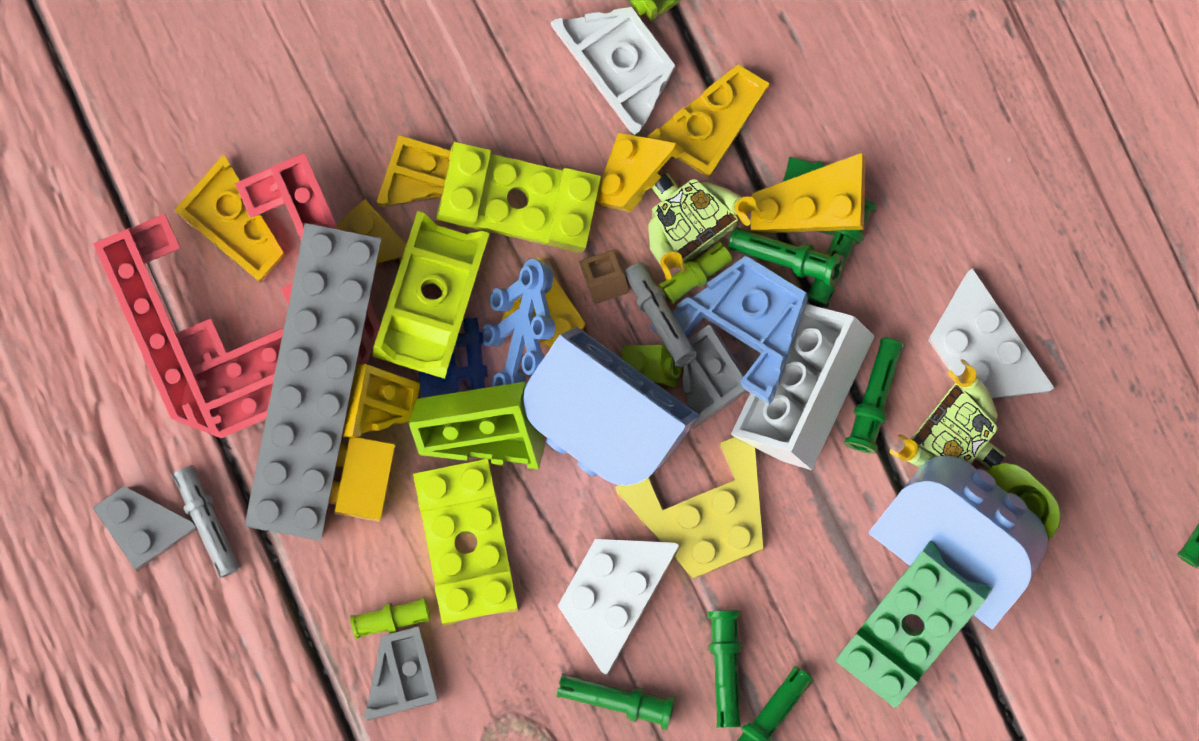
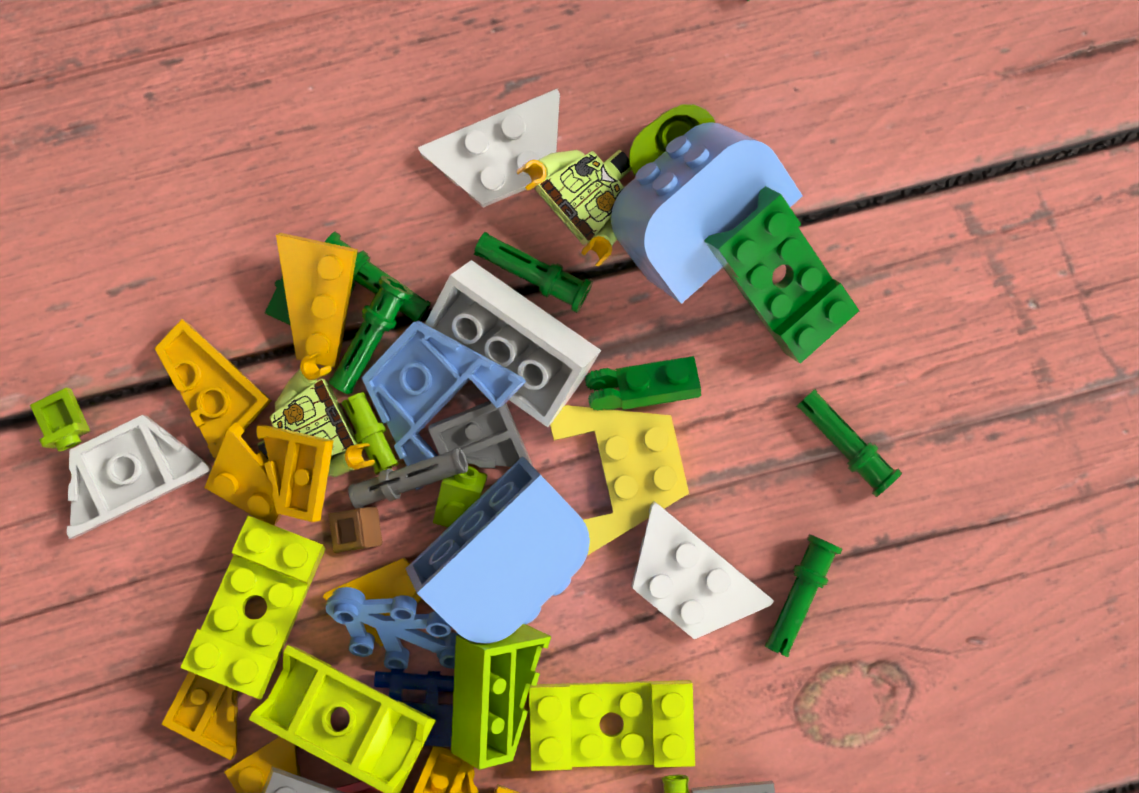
camera: 80 degrees left, 5 degrees up
green pin [707,611,743,728] -> none
none -> yellow wing [256,425,334,522]
none -> green hinge [585,356,701,411]

